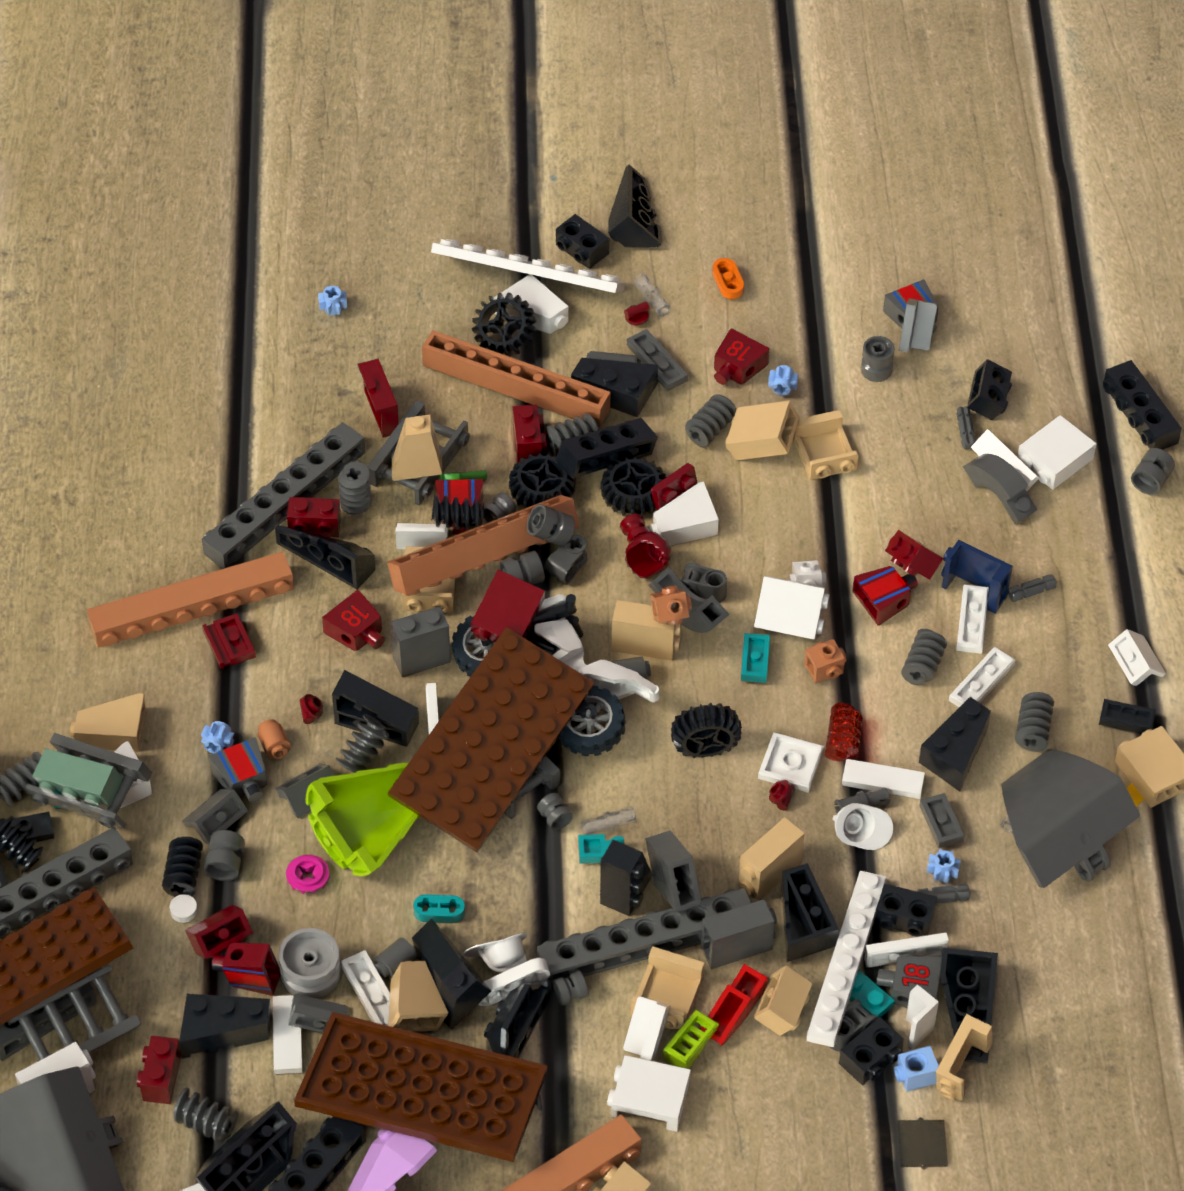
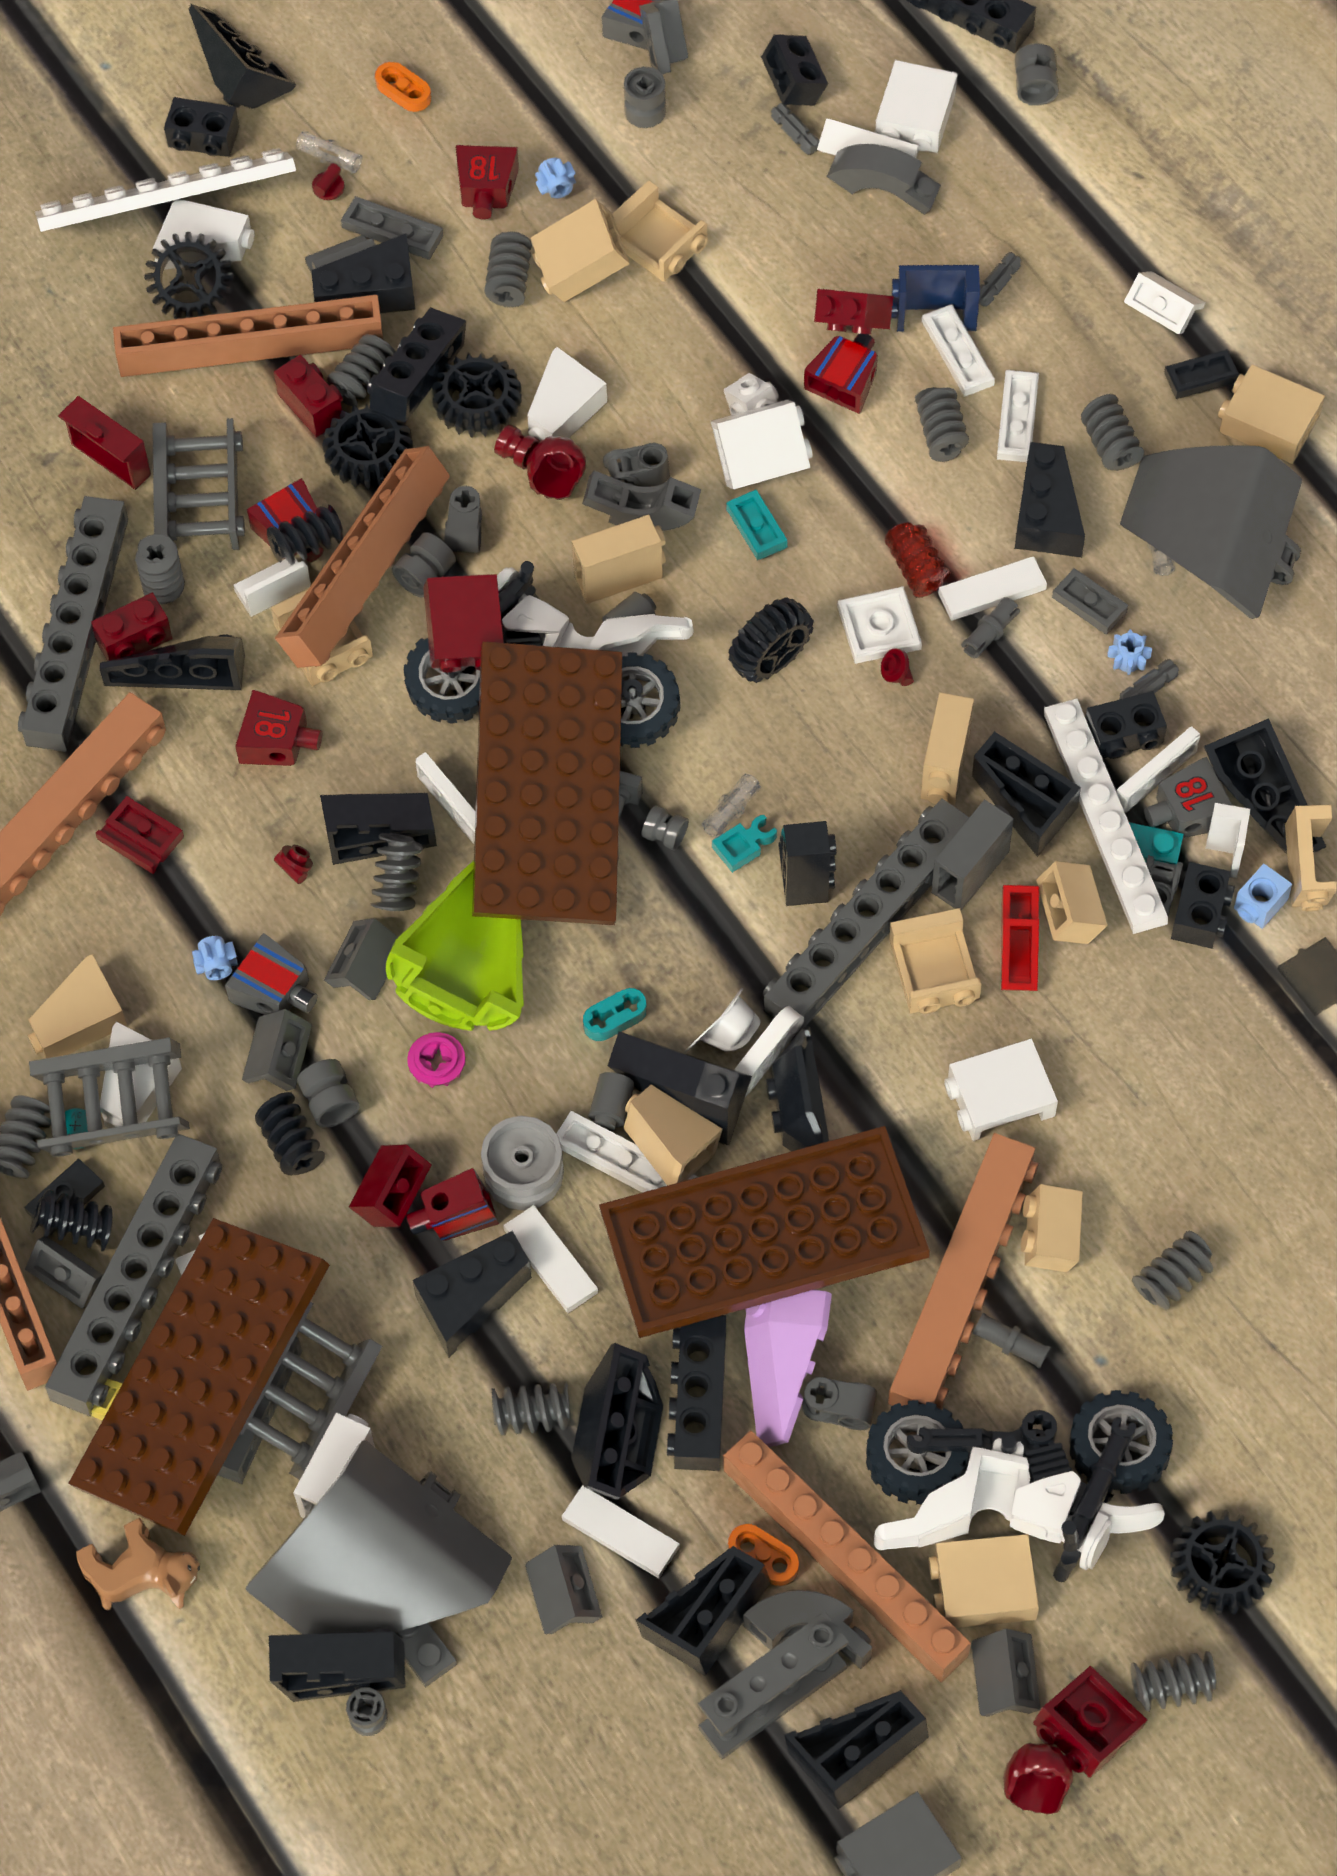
camera: 30 degrees left, 10 degrees up
sand green brick [32,748,123,806] -> none
dark red brick [136,1035,181,1104] -> none
white tile [169,895,198,923] -> none
nougat brick [258,719,291,759] -> none
dark grey panel [288,994,350,1033] -> none
dark grey brick [391,606,451,677] -> none
tan slope [392,415,442,481] -> none
bright green bar [440,470,487,480] -> none
flat silver wheel [483,493,516,523] -> none
dark grey wheel [527,504,575,546] -> none
dark grey wheel [553,971,588,1006] -> none
white panel [623,996,671,1061] -> none
dark grey brick [645,830,702,913] -> none
nougat brick [650,586,692,625] -> none
dark red plate [651,463,697,511] -> none
lime slope [663,1010,719,1069] -> none
nougat brick [804,639,847,684] -> none
white piece [832,803,893,850] -> none

